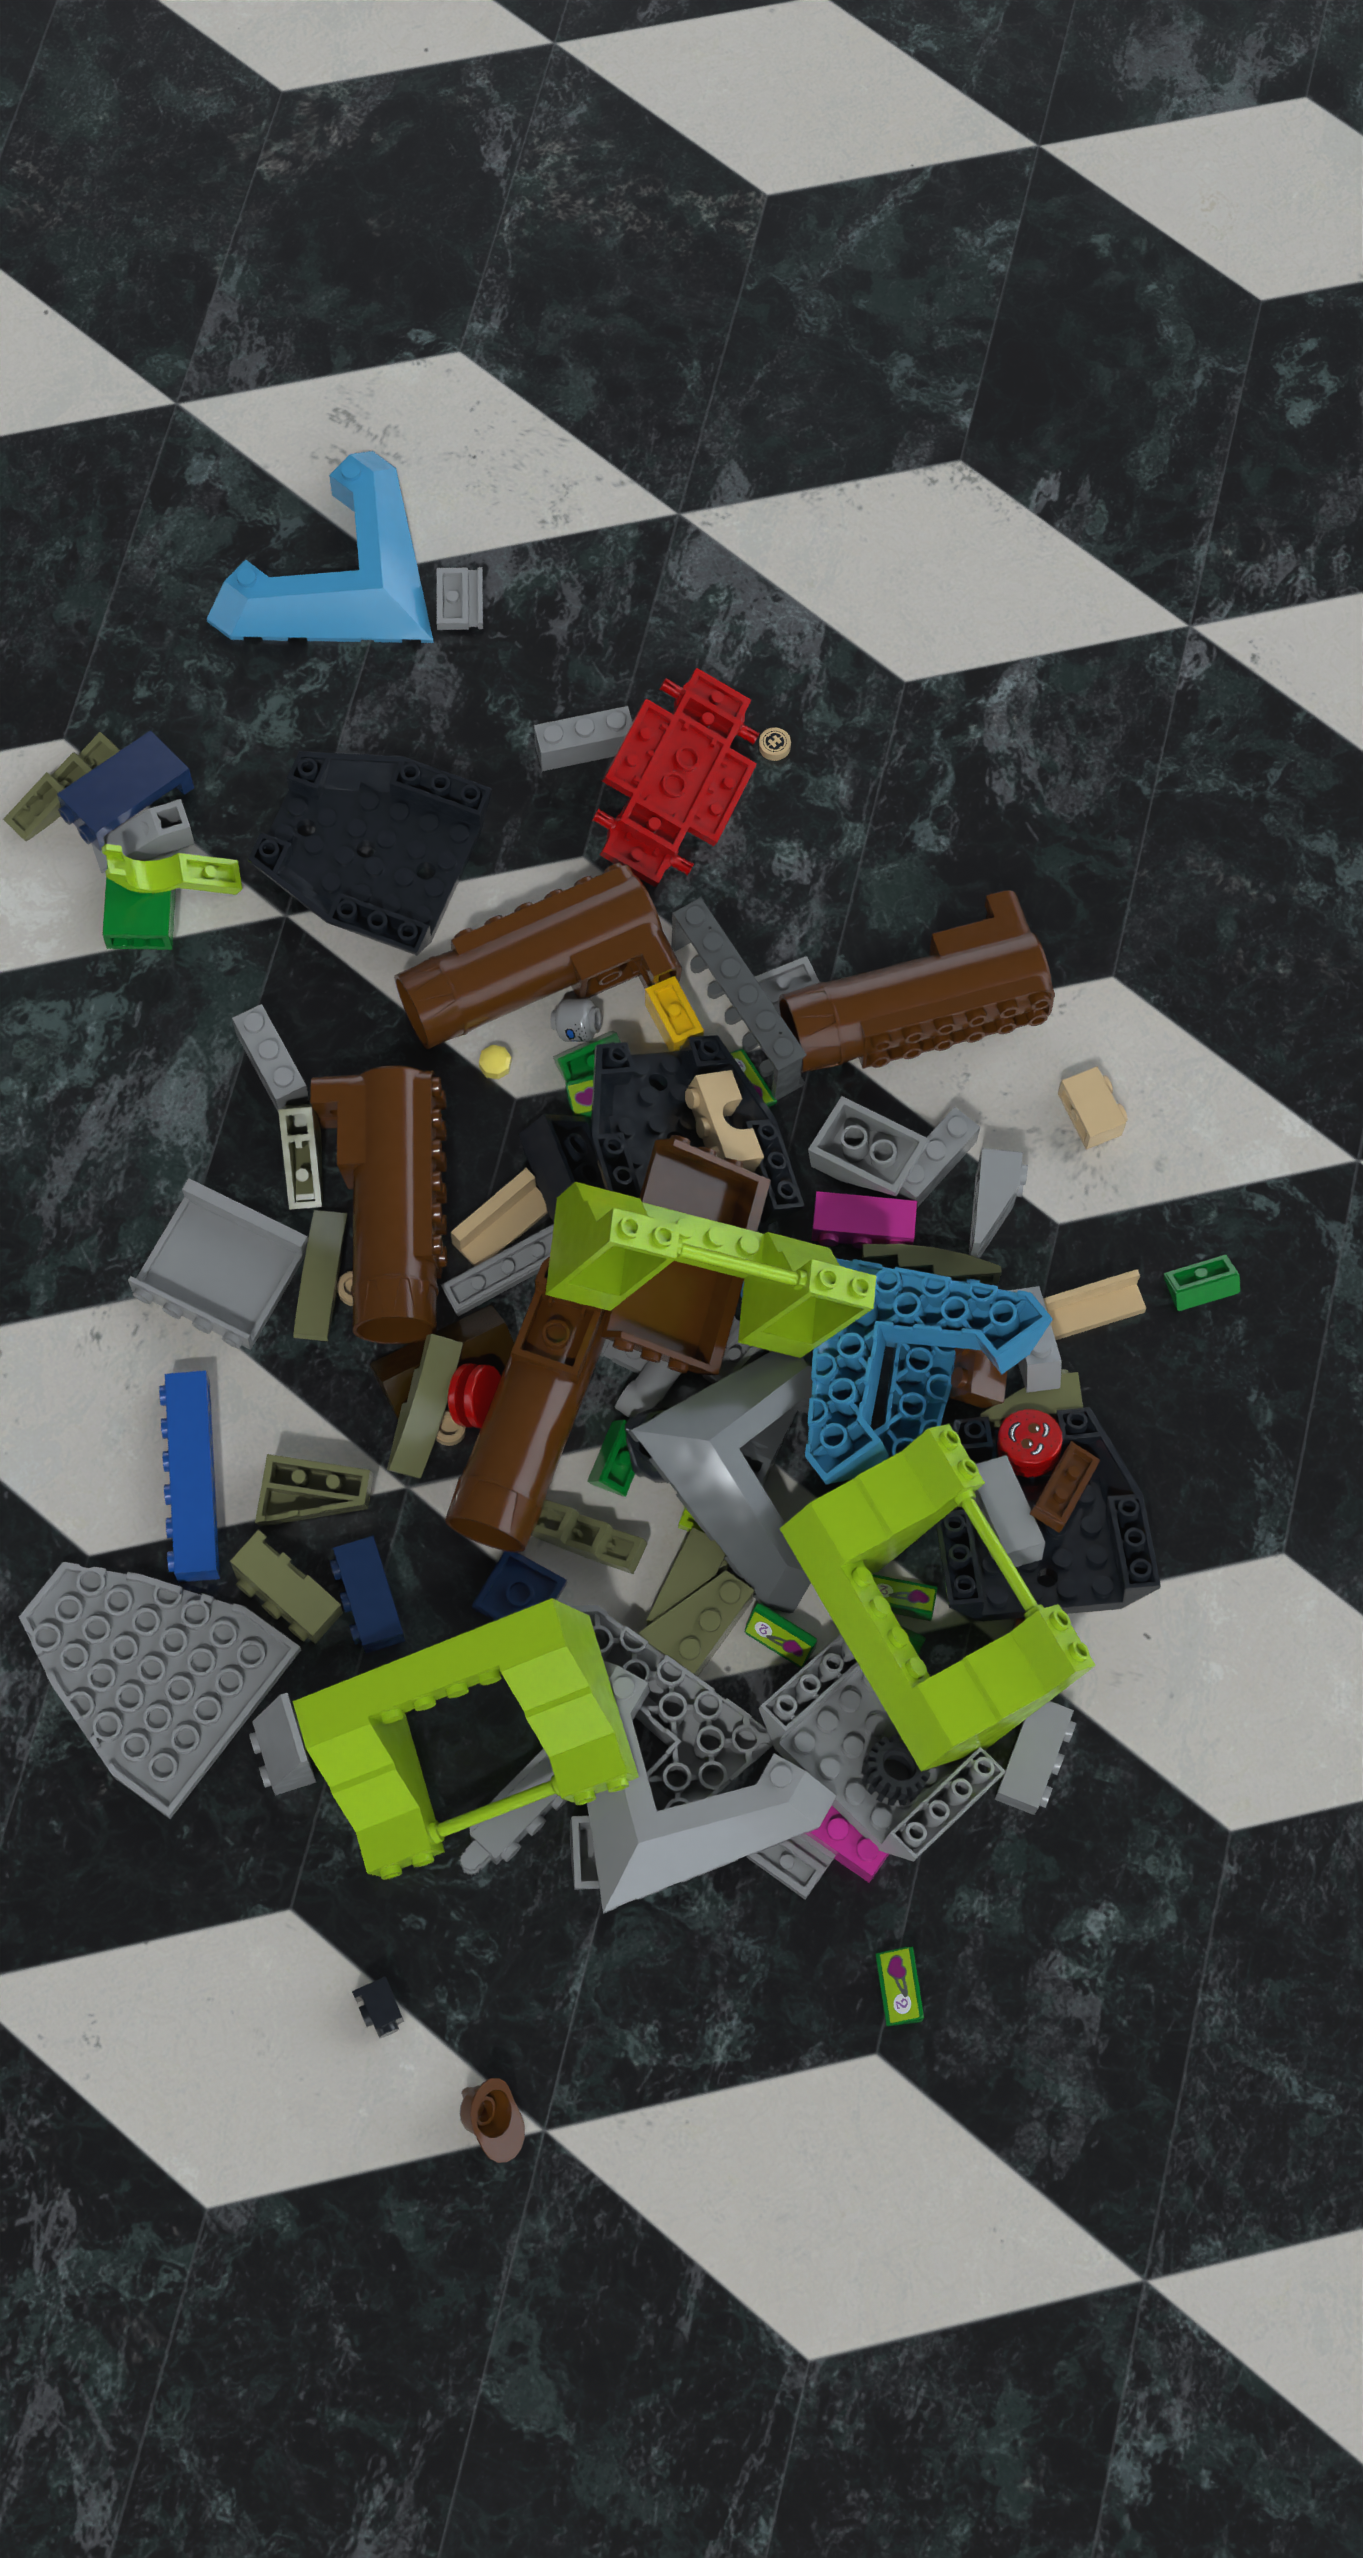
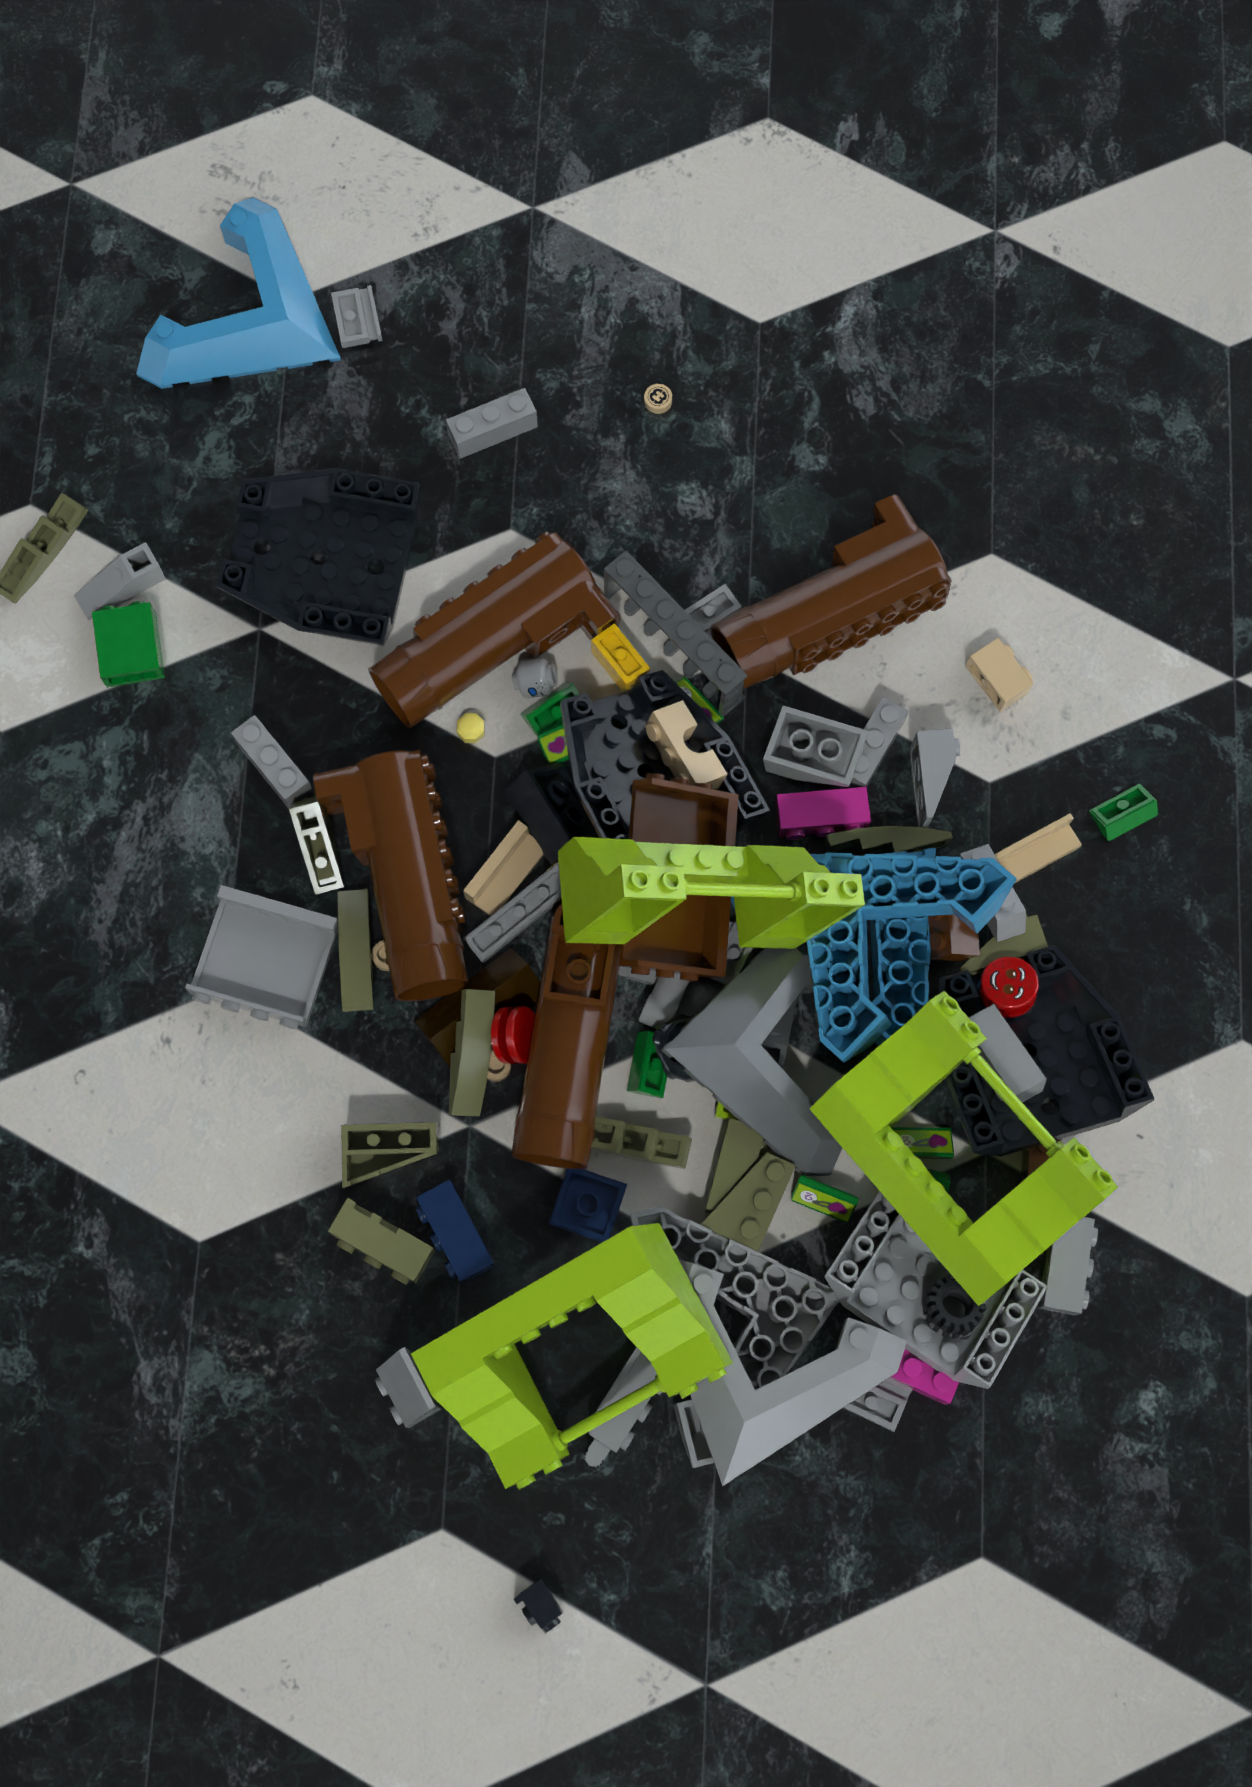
camera: 10 degrees left, 5 degrees up
light grey wing [19,1562,301,1819] -> none
dark blue panel [57,730,194,851] -> none
lime piece [102,844,242,895] -> none
blue brick [159,1370,220,1583] -> none
reddish brown piece [459,2078,525,2163] -> none
red piece [592,668,760,887] -> none
slope [875,1946,924,2027] -> none
reddish brown tile [1029,1441,1100,1533] -> none

